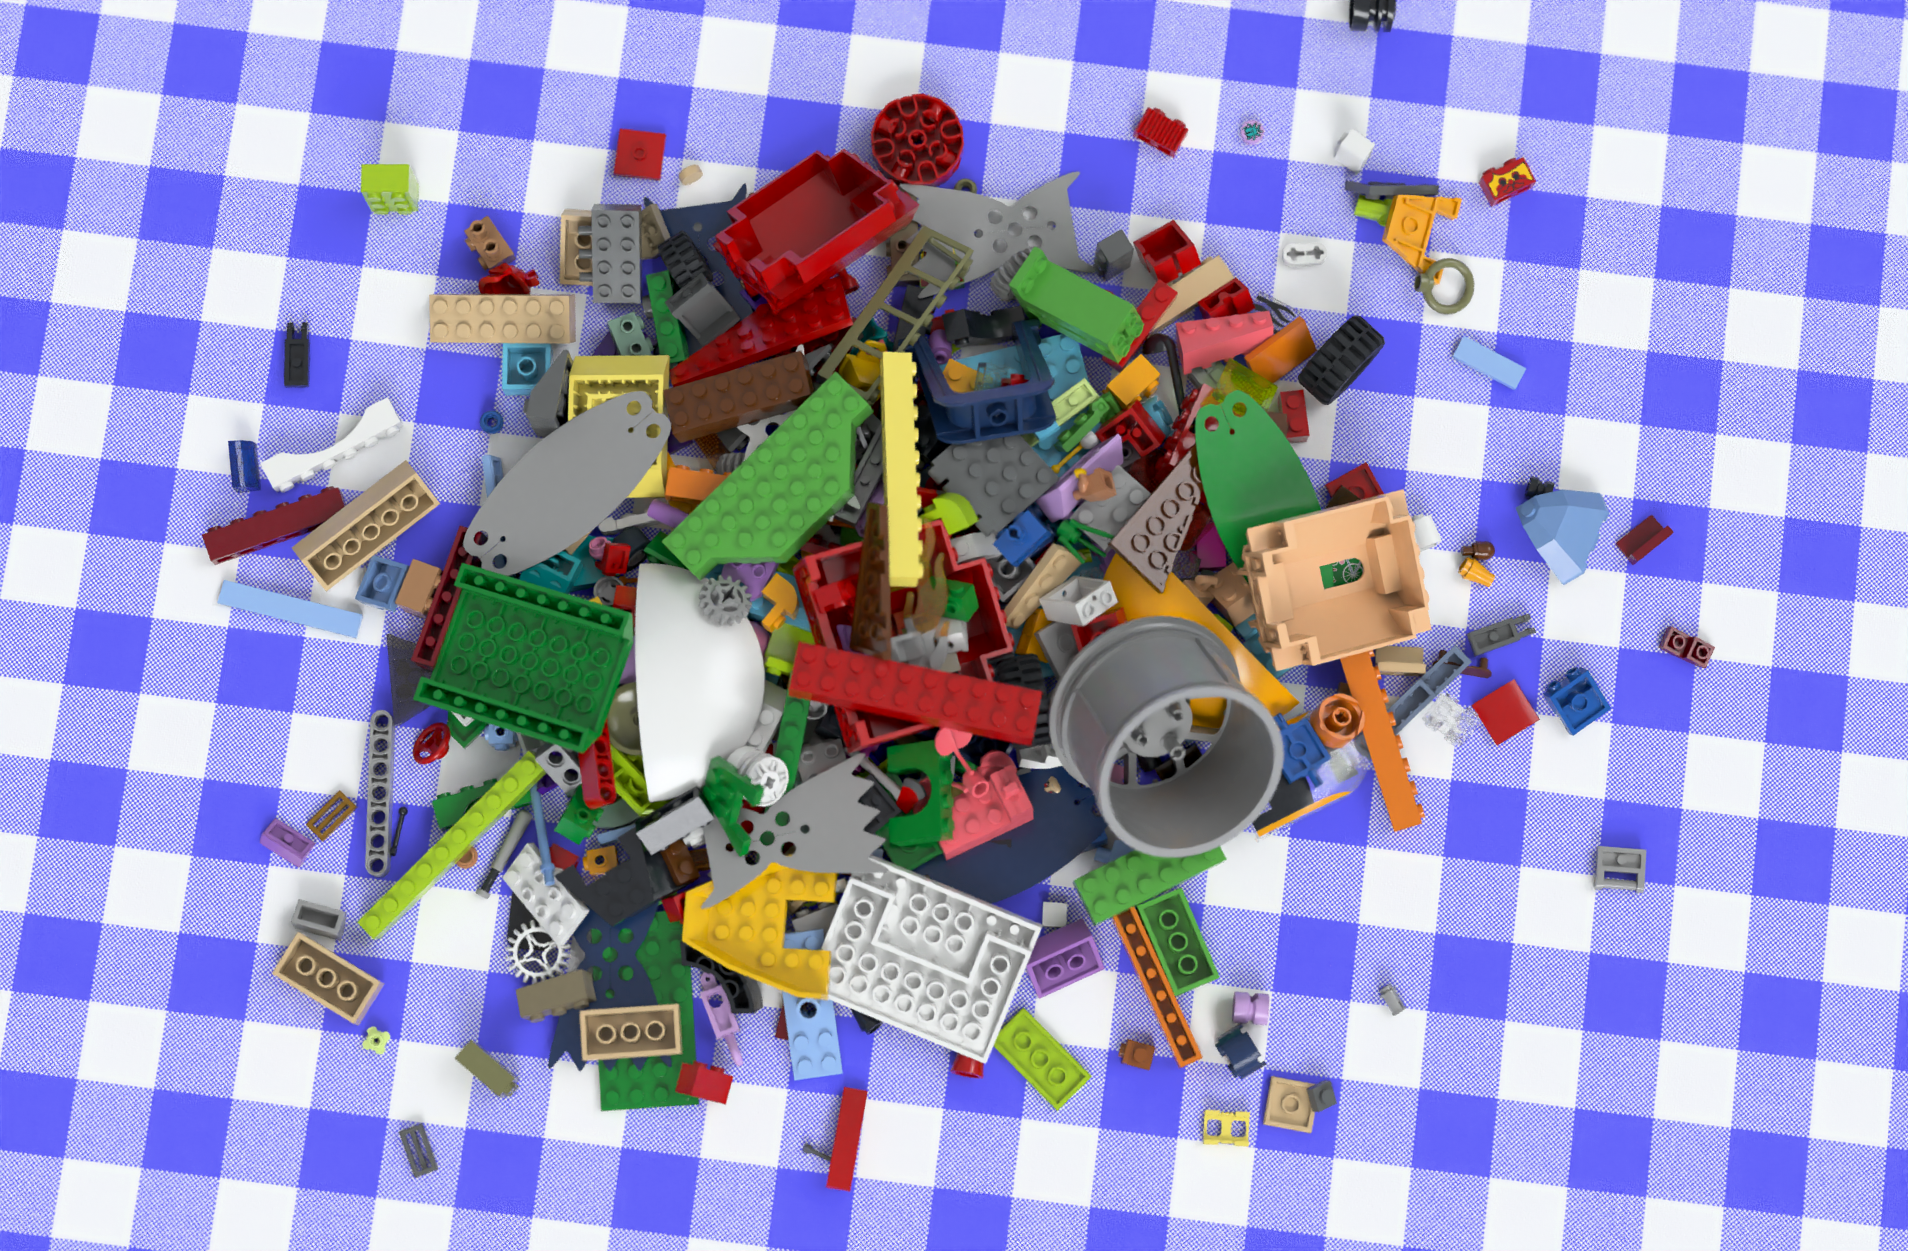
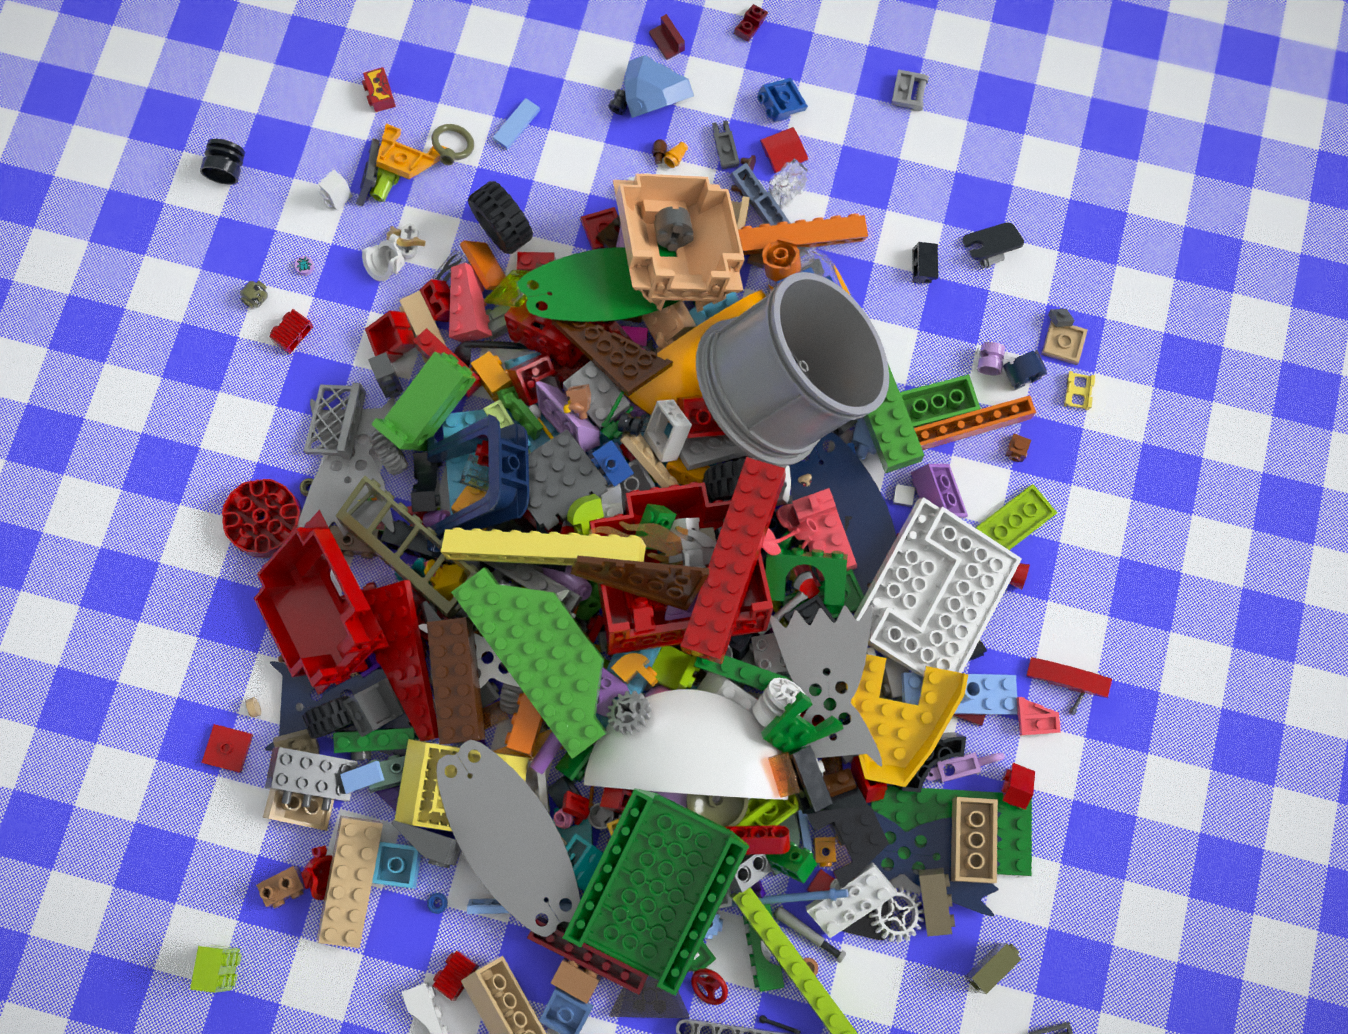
camera: 80 degrees left, 5 degrees down
none -> olive head [240,280,268,309]
none -> light grey fence [303,383,366,459]
none -> light blue tile [340,761,384,794]
none -> white helmet [362,226,426,281]
none -> red brick [432,951,479,1001]
none -> black wheel [618,412,644,437]
none -> dark grey brick [654,206,694,251]
none -> clear orange plate [768,751,800,798]
none -> black hinge [912,242,938,283]
none -> black piece [962,222,1024,260]
none -> coral wing [1016,697,1061,735]

